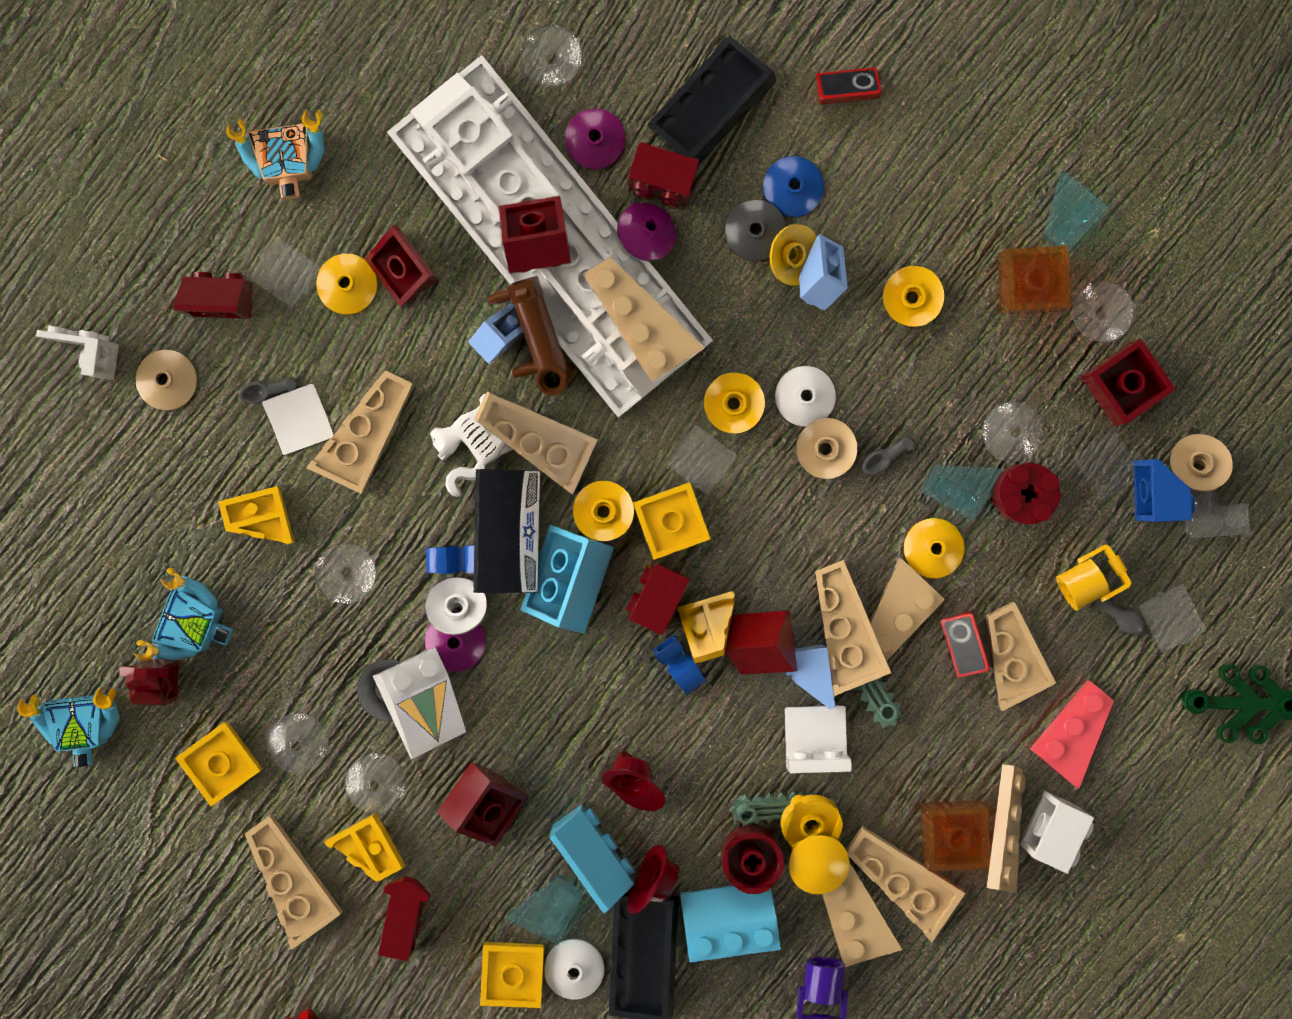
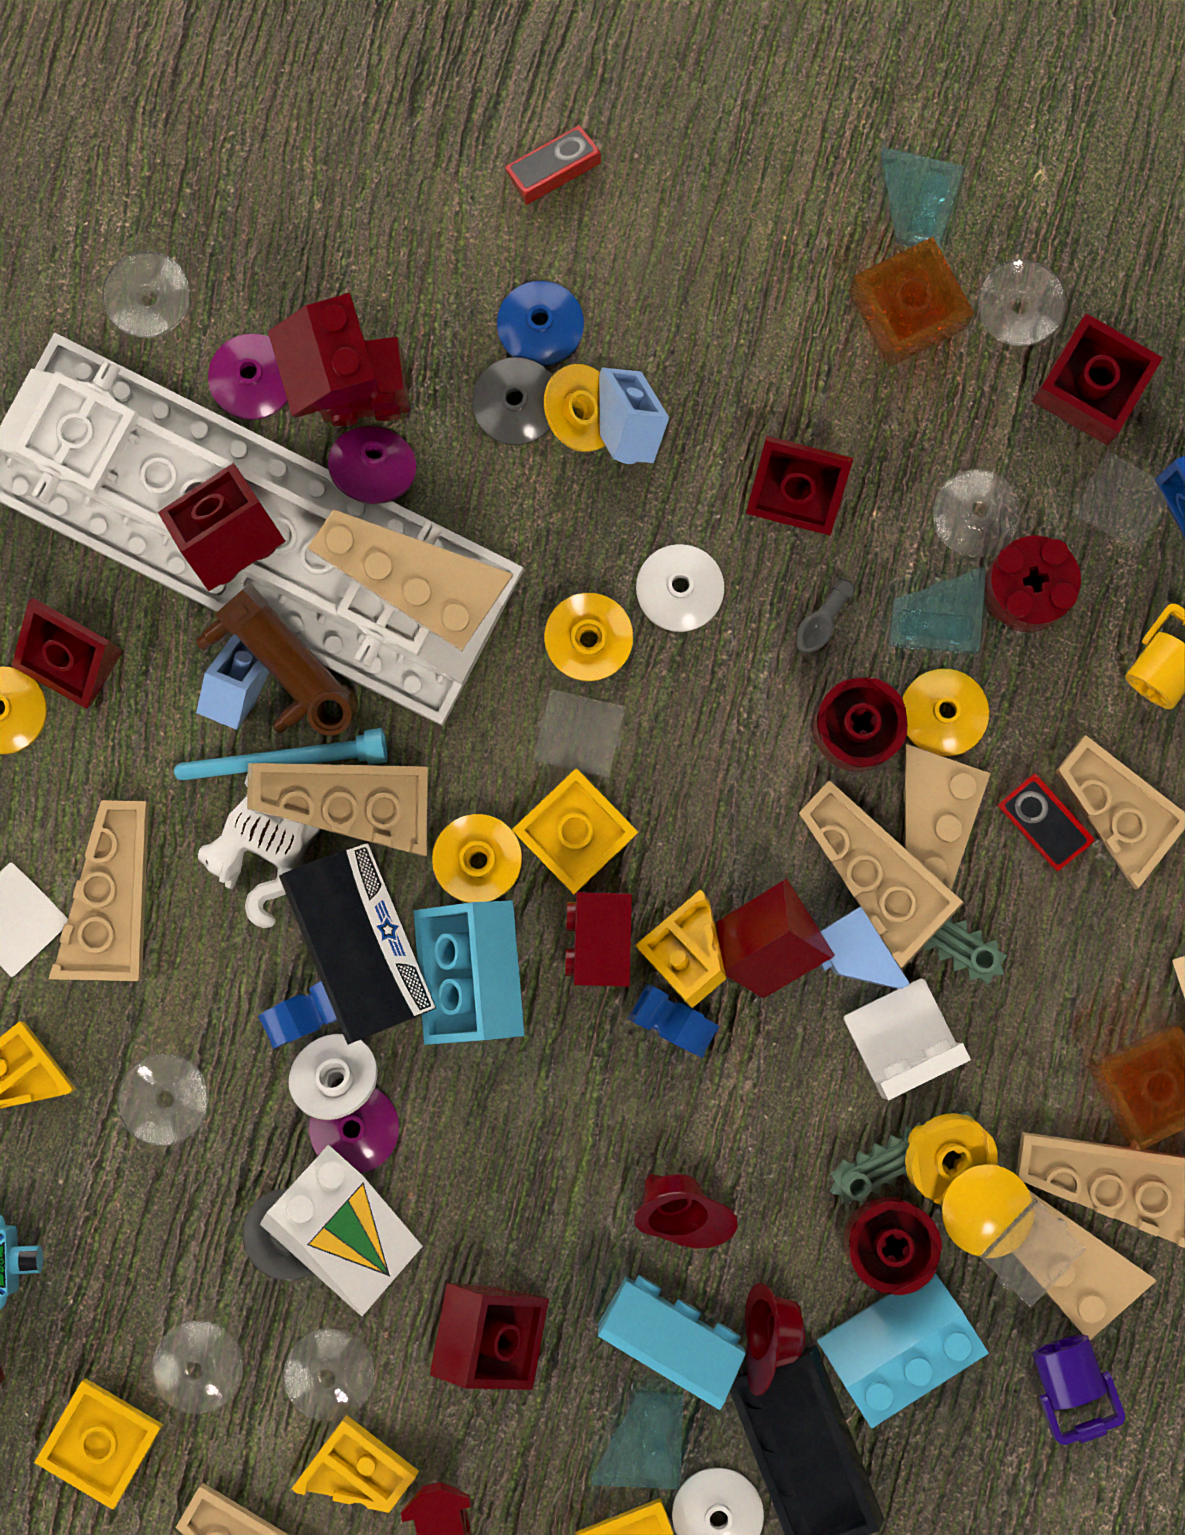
camera: 20 degrees left, 5 degrees down
black slope [647,35,777,166] -> none
tan dish [796,418,857,479] -> none
yellow dish [883,266,944,327] -> none
none -> medium azure piece [174,728,388,780]
none -> dark red slope [268,292,380,419]
none -> dark red slope [746,435,853,536]
none -> dark red brick [812,677,908,772]
none -> clear piece [980,1198,1086,1308]

